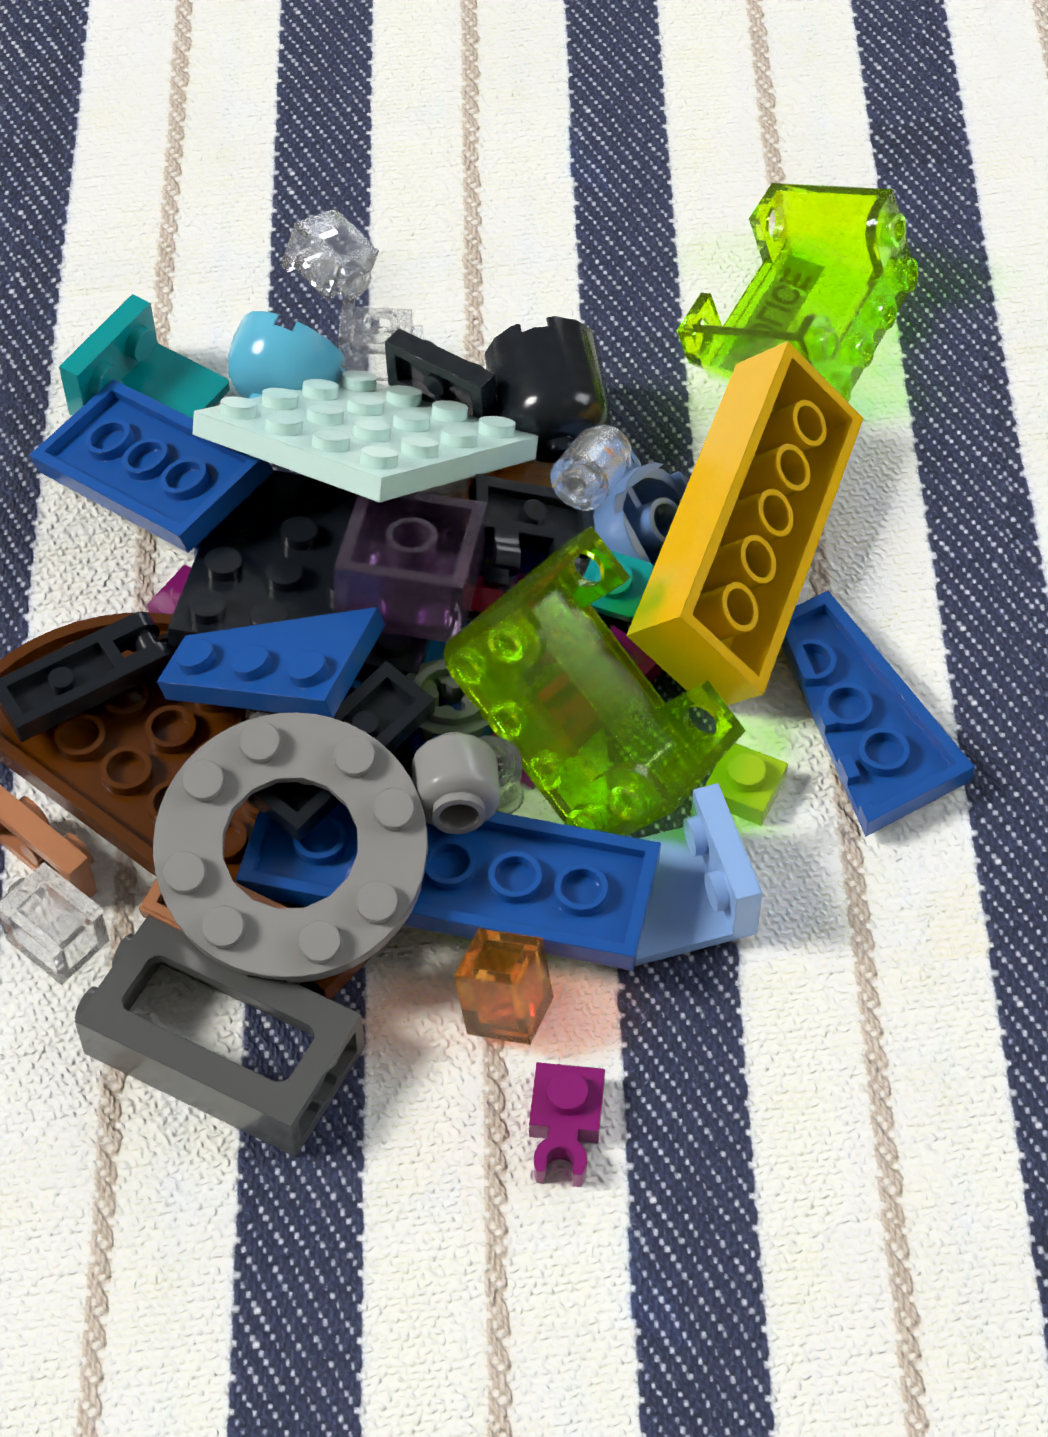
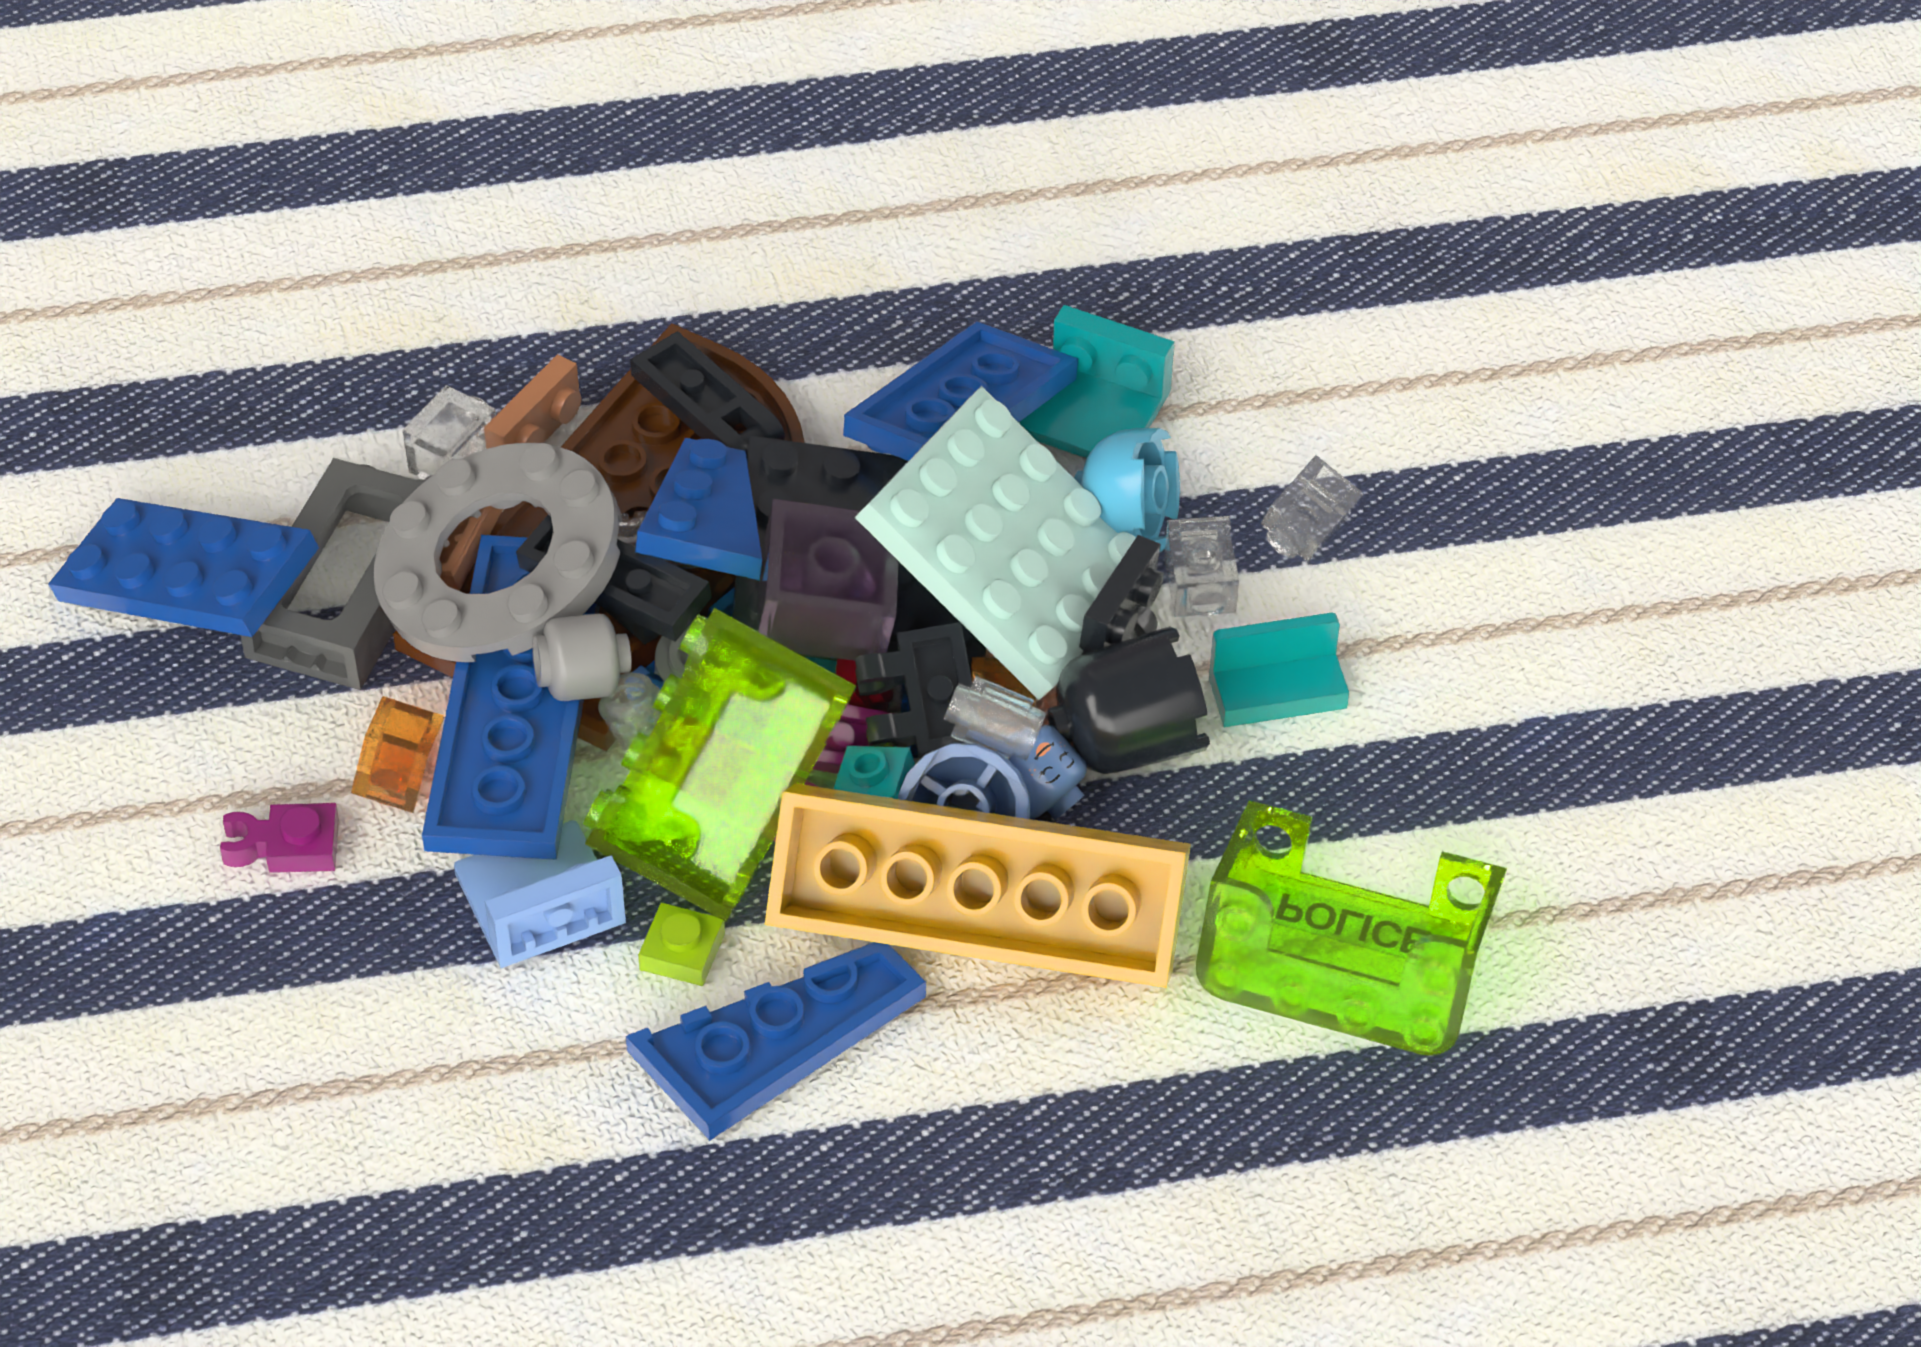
camera: 80 degrees right, 5 degrees down
none -> blue plate [48,498,319,637]
none -> teal panel [1209,612,1349,727]

